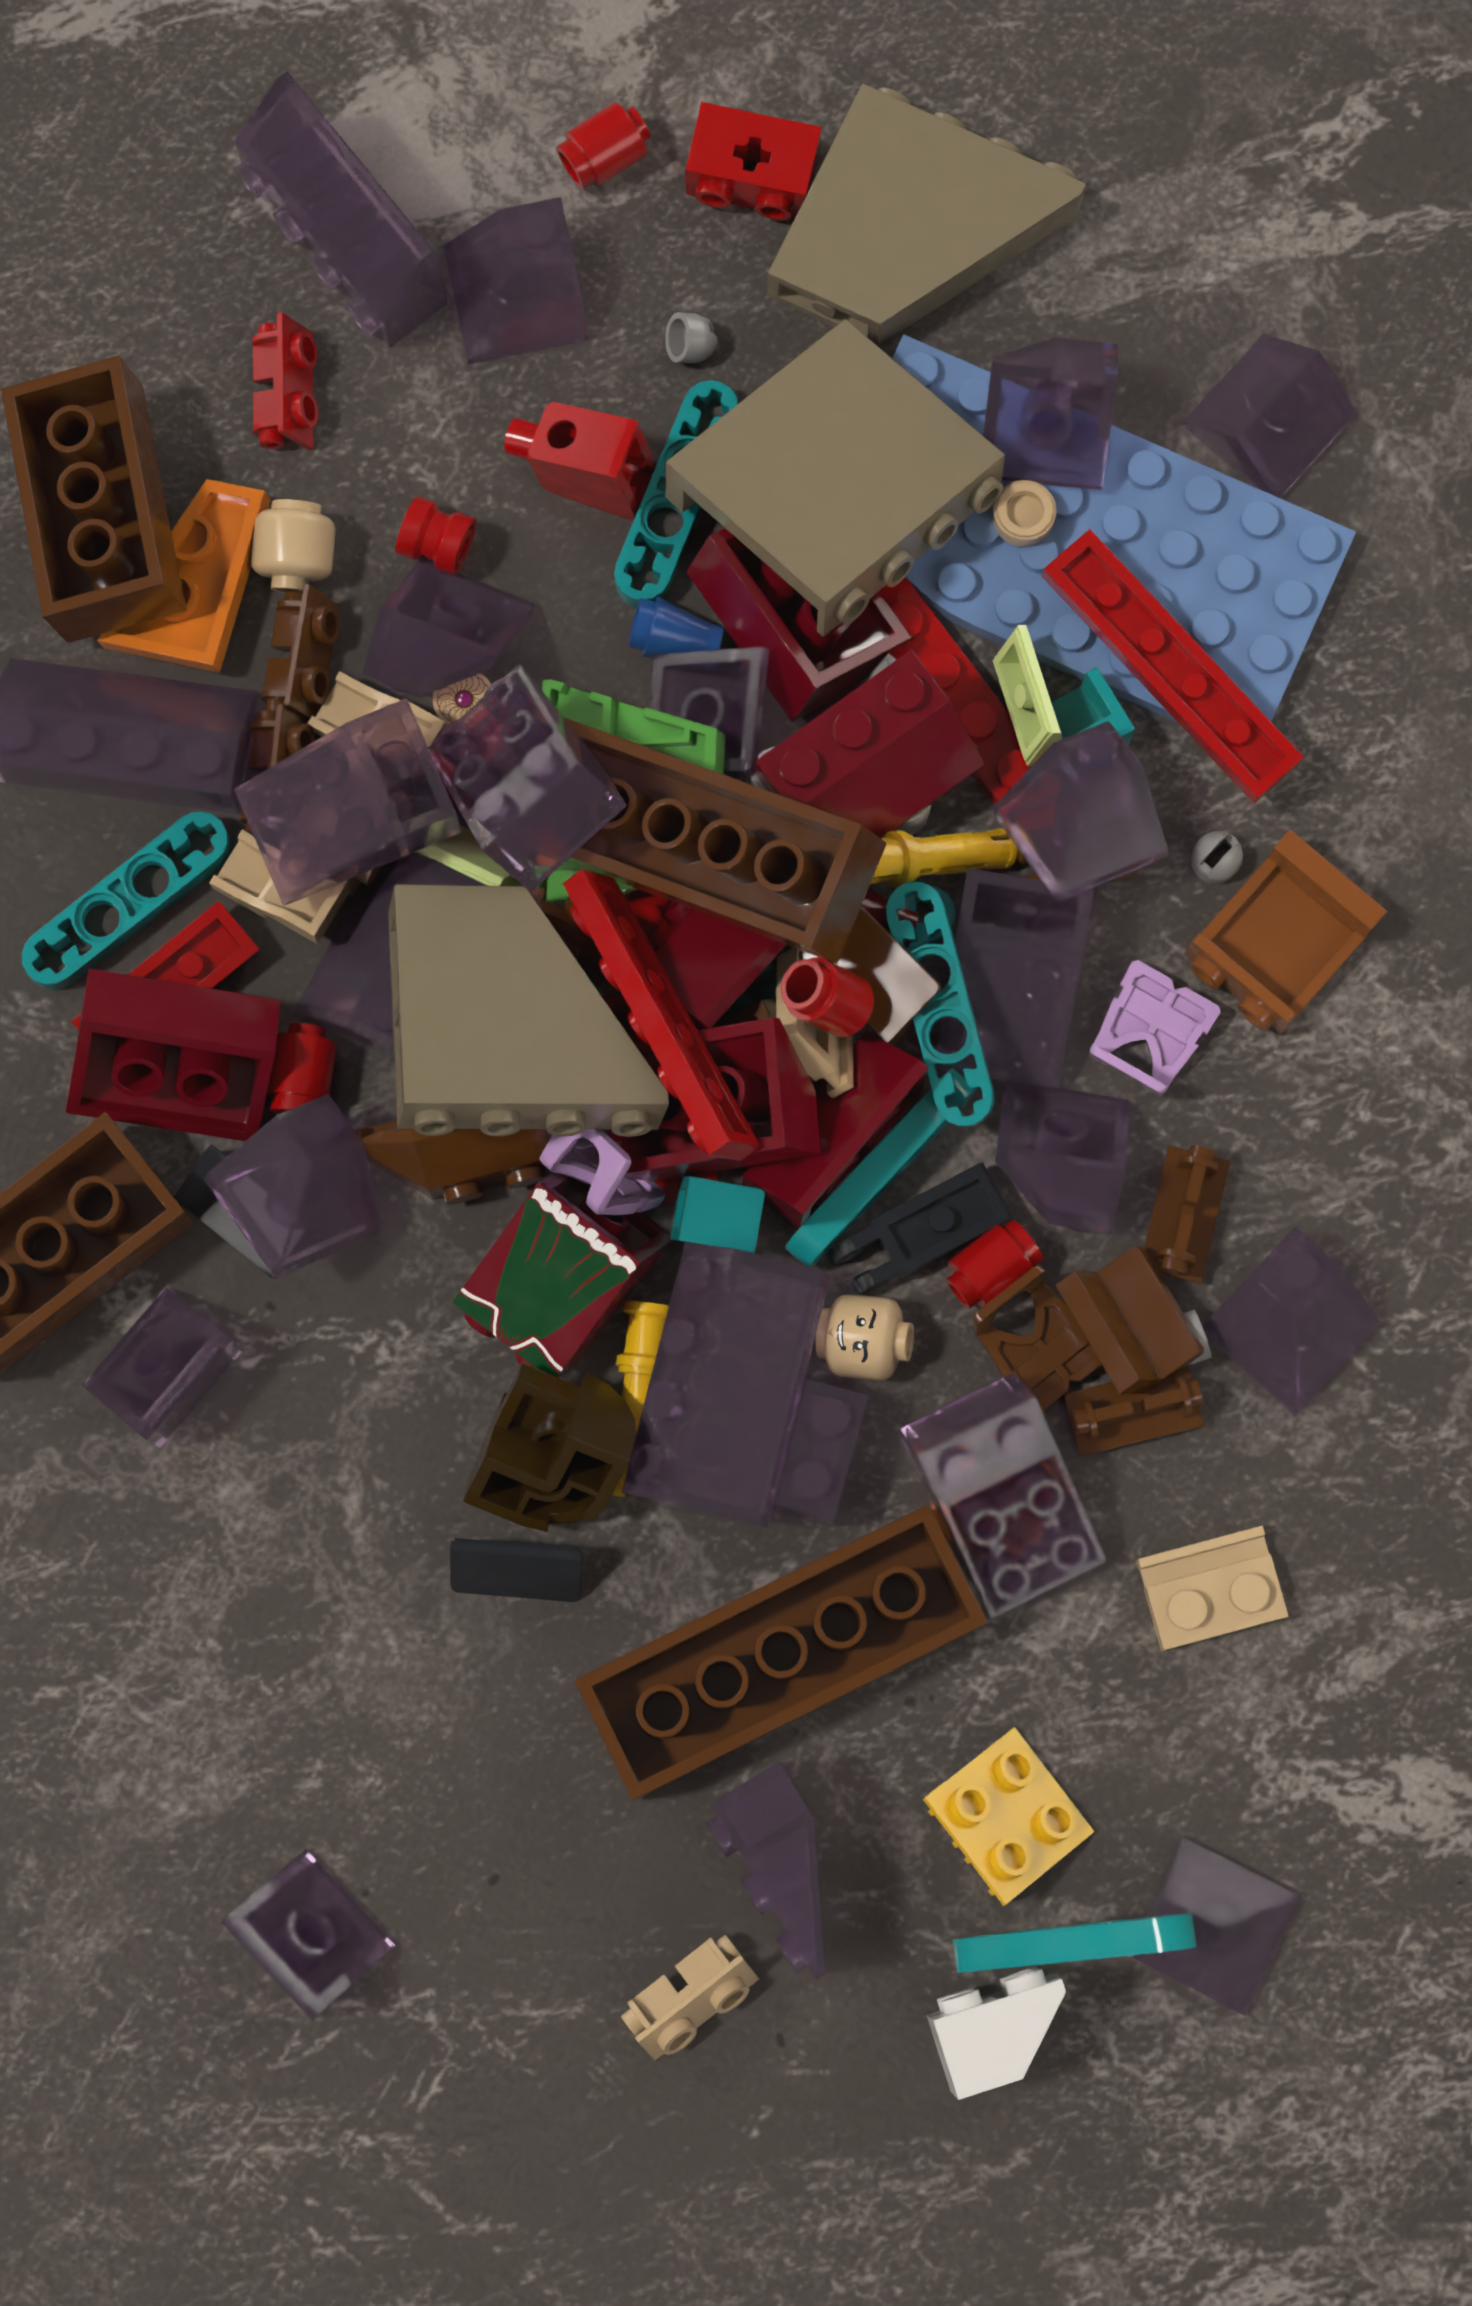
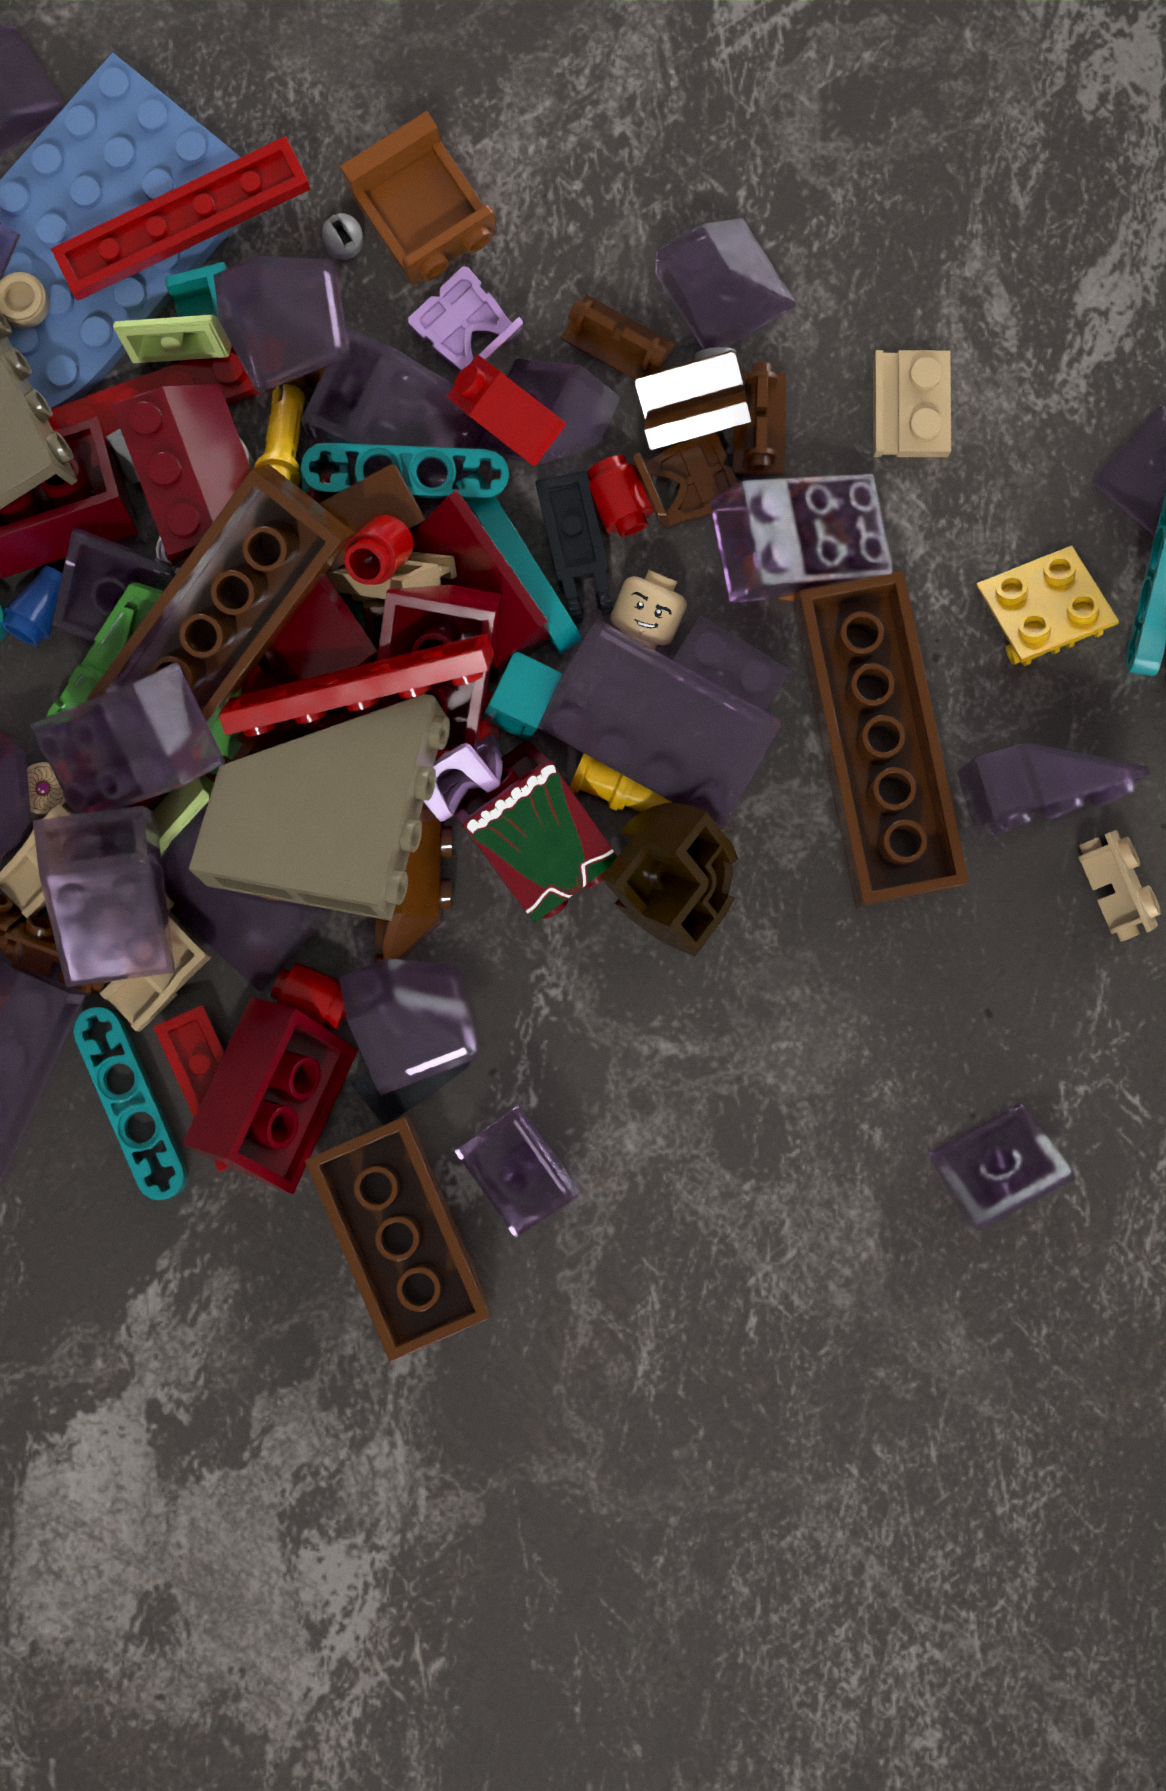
camera: 70 degrees left, 5 degrees up
black slope [450,1538,583,1602] -> none
none -> red slope [446,354,567,467]

